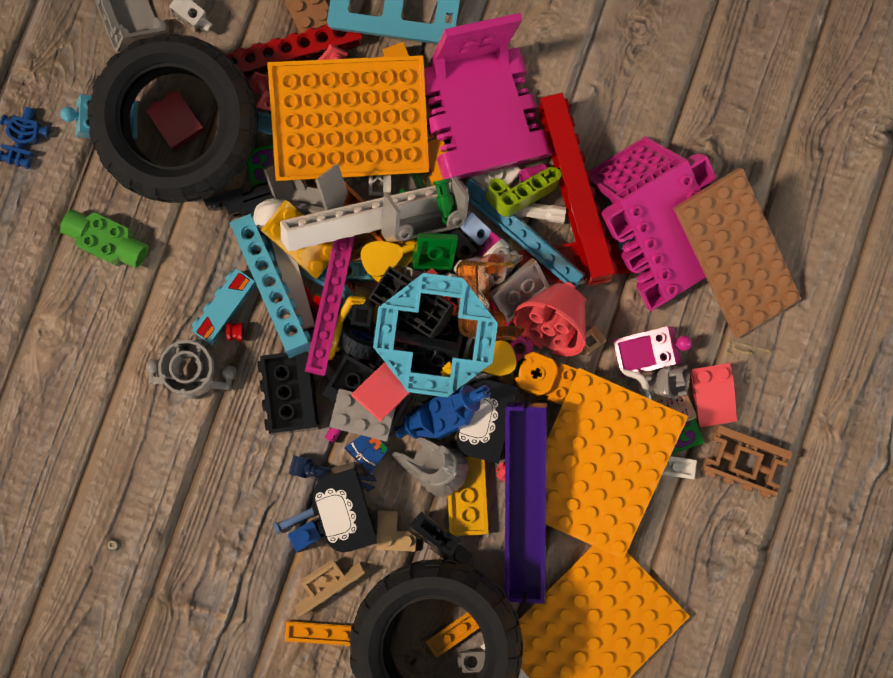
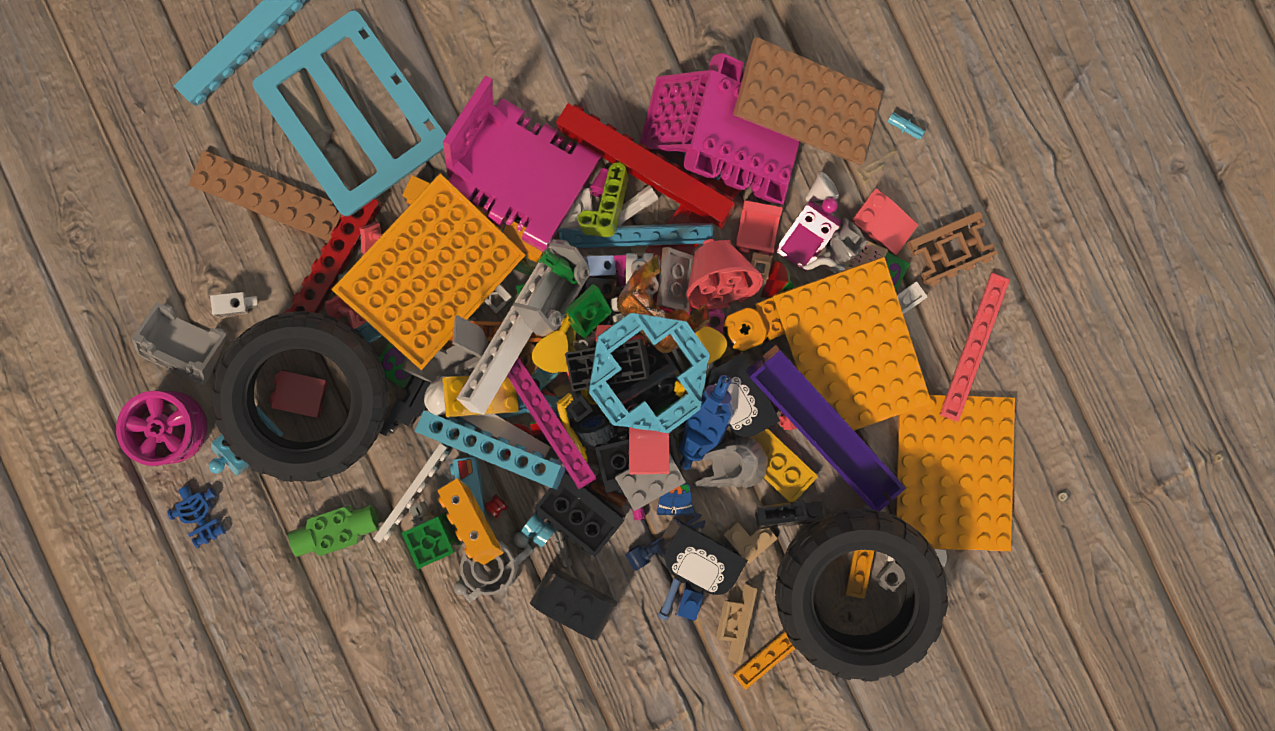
camera: 45 degrees left, 5 degrees up
none -> dark pink wheel [116,391,207,466]
none -> white plate [373,443,449,543]
none -> green piece [402,501,462,569]
none -> light orange piece [437,478,504,565]
none -> medium azure wheel [521,513,556,548]
none -> black brick [529,565,617,640]
none -> light grey axle [552,530,572,568]
none -> dark orange axle [589,481,627,508]
none -> coral panel [735,201,782,255]
none -> shield [760,261,794,298]
none -> white hat [806,172,839,202]
none -> medium azure axle [887,112,925,140]
none -> coral tile [939,273,1010,422]

